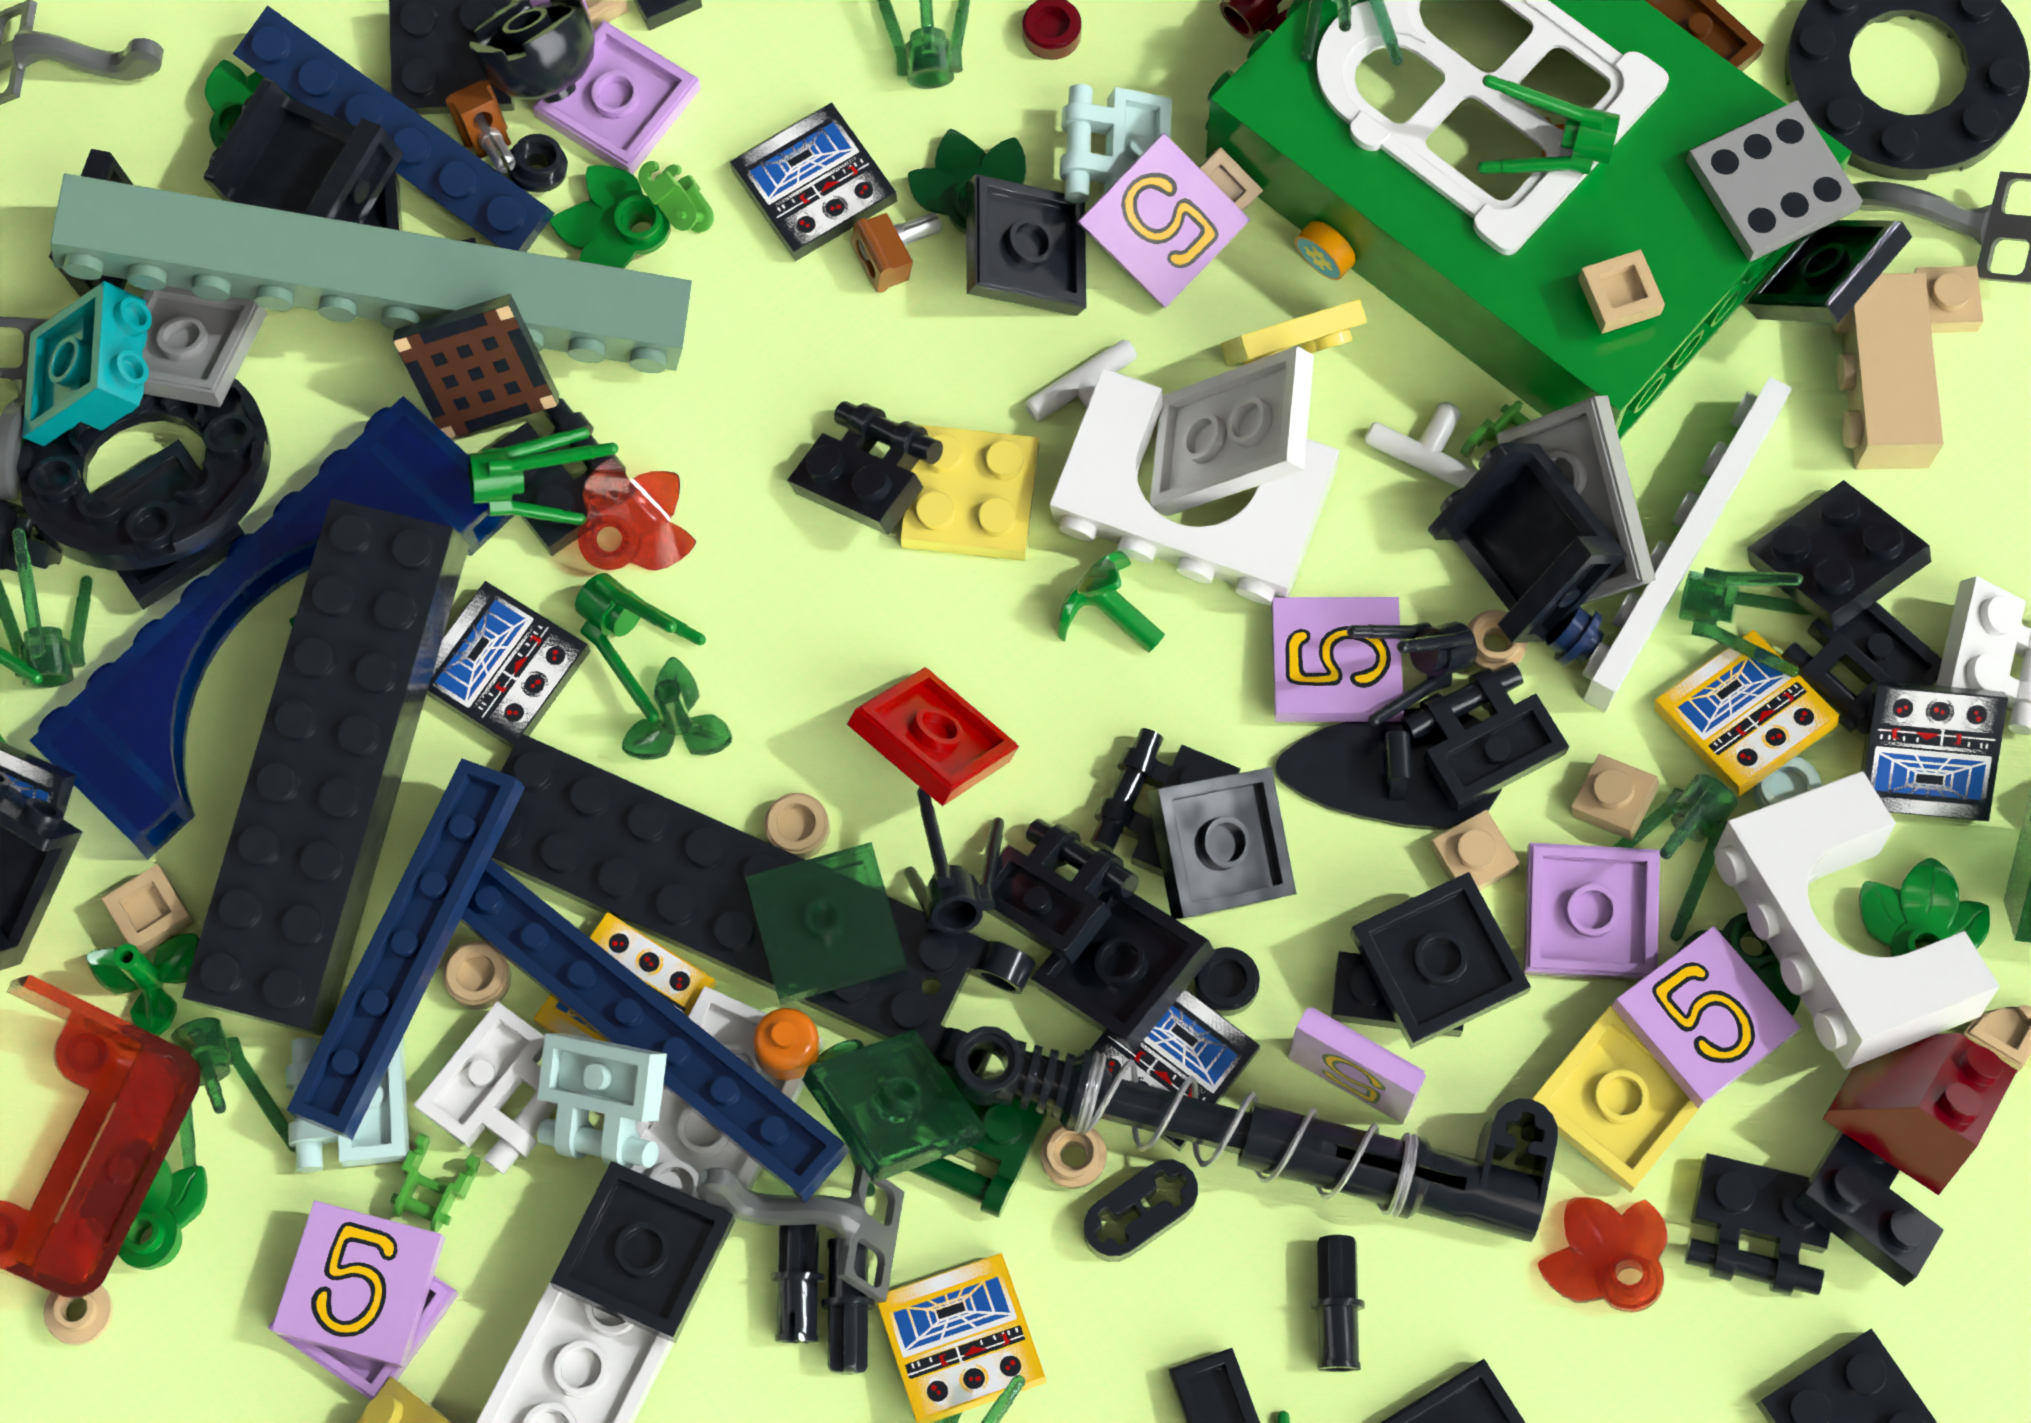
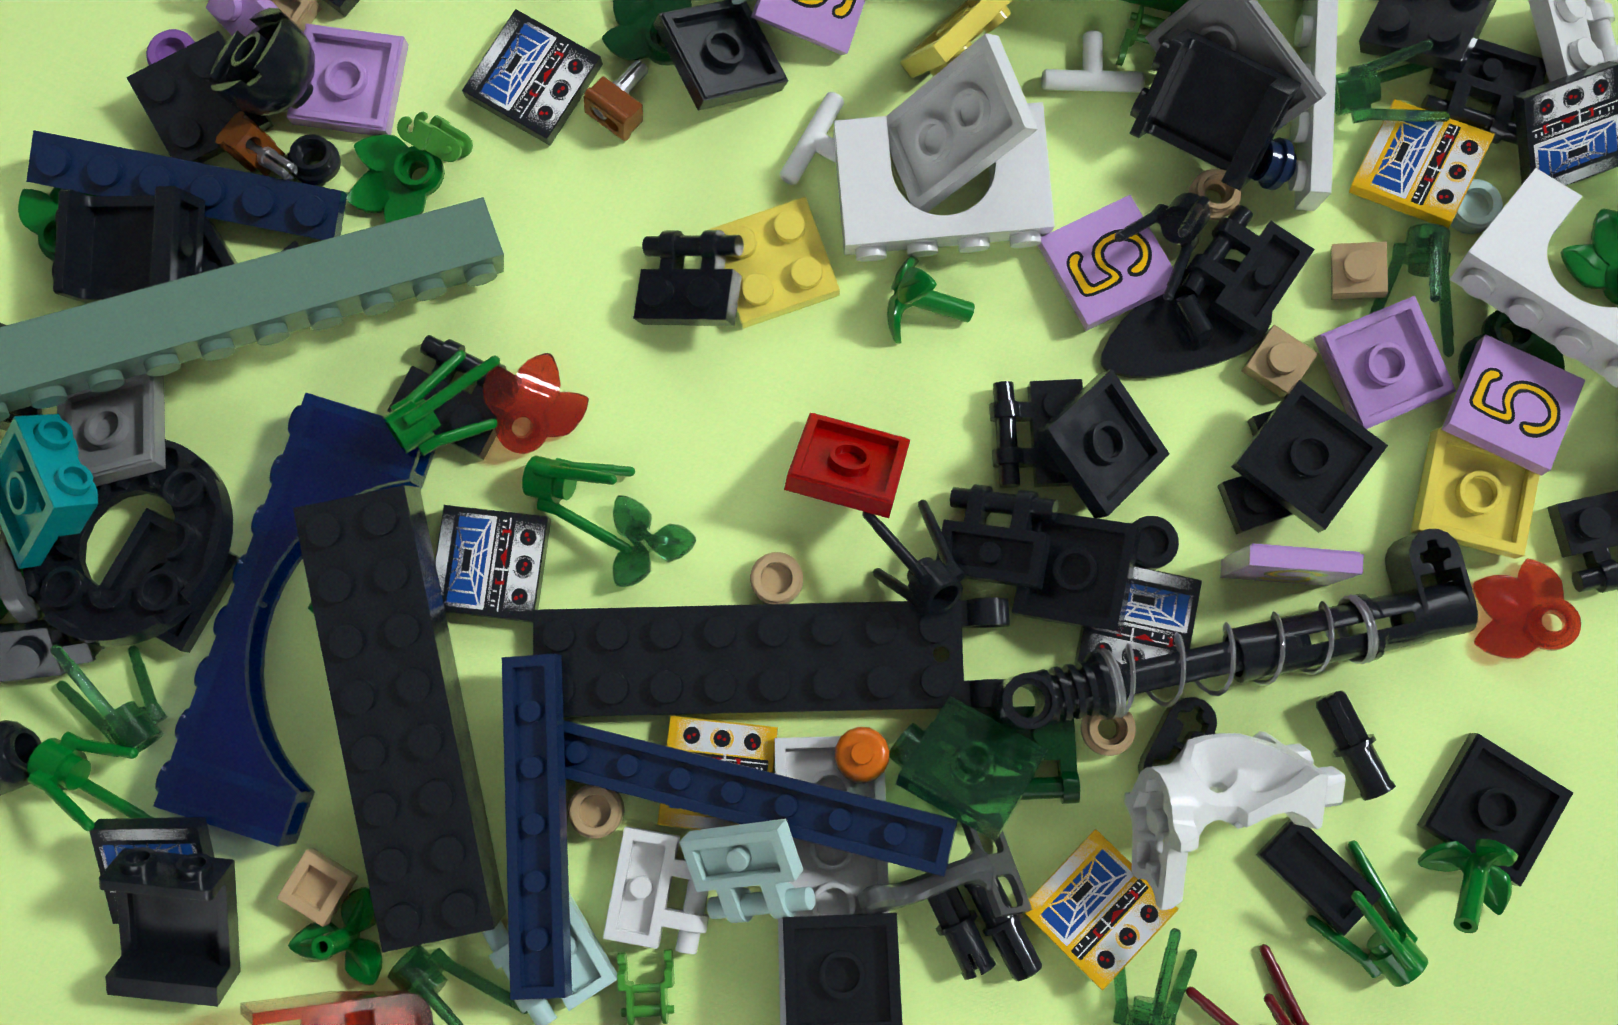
camera: 25 degrees left, 10 degrees up
tile [392,293,560,441] -> none
clear green plate [745,842,907,1005] -> none
none -> white hips [1124,731,1346,910]

